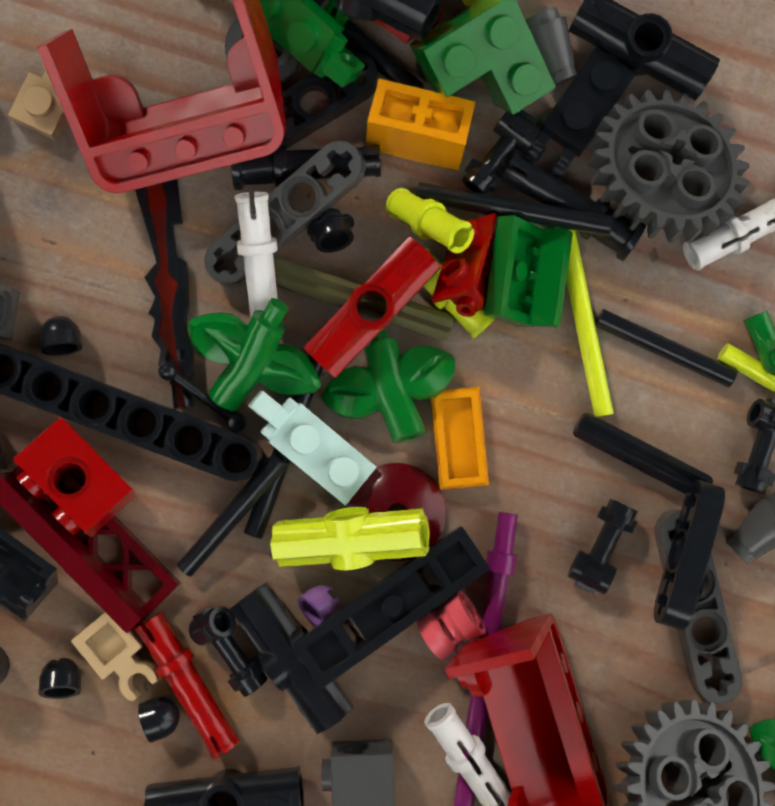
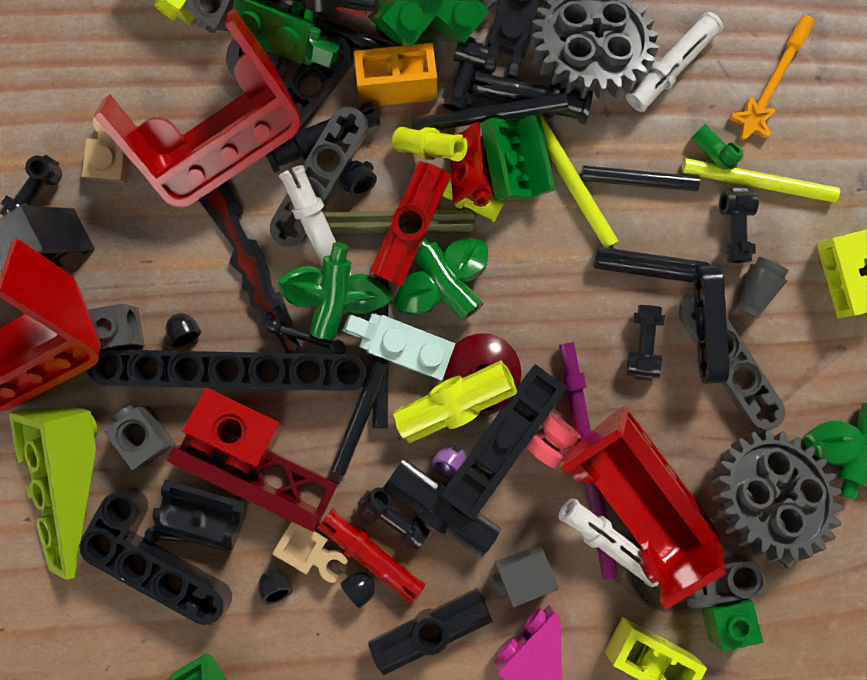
camera: 15 degrees left, 0 degrees up
light orange tile [430,387,489,490] -> none

